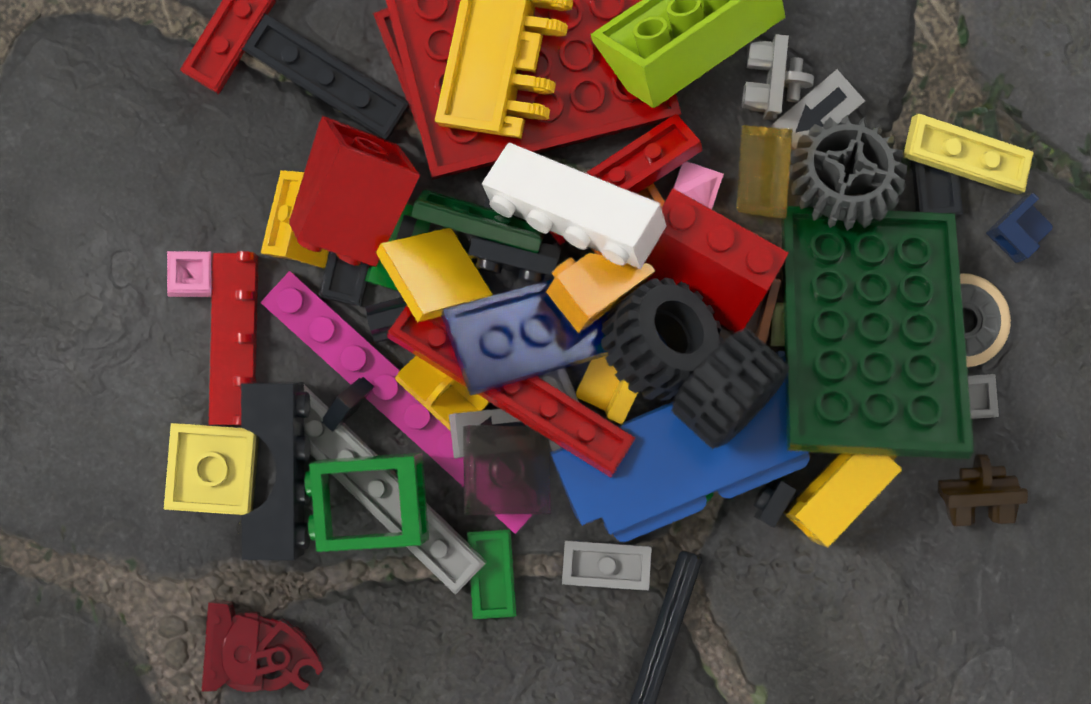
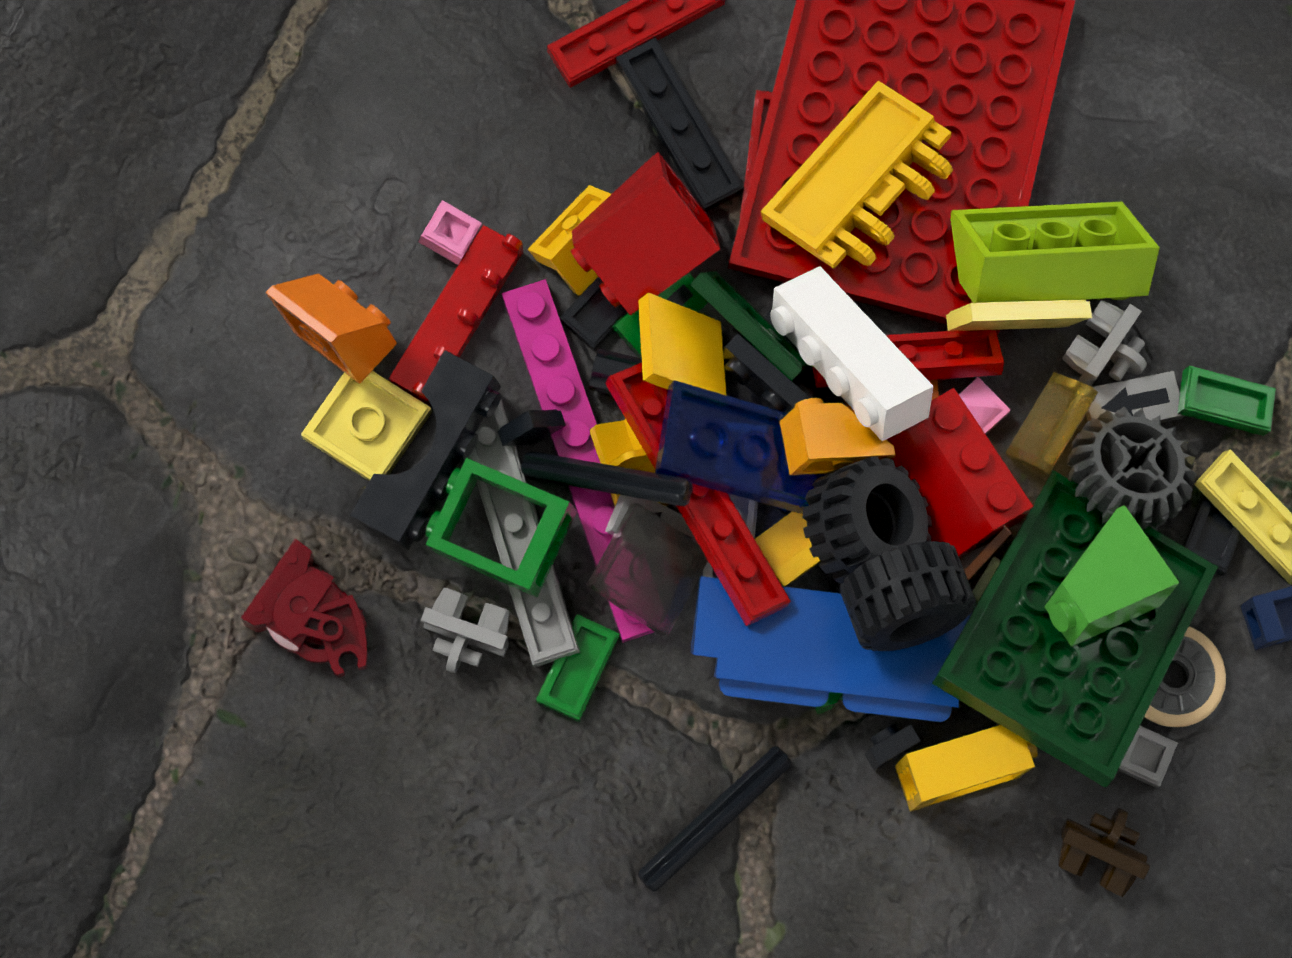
camera: 25 degrees right, 10 degrees down
light grey plate [562,540,652,591] -> none
none -> orange slope [265,273,397,384]
none -> light grey hips [421,588,510,673]
none -> black axle [521,451,693,506]
none -> light yellow tile [946,300,1092,331]
none -> bright green slope [1045,505,1179,646]
none -> green tile [1177,365,1276,436]

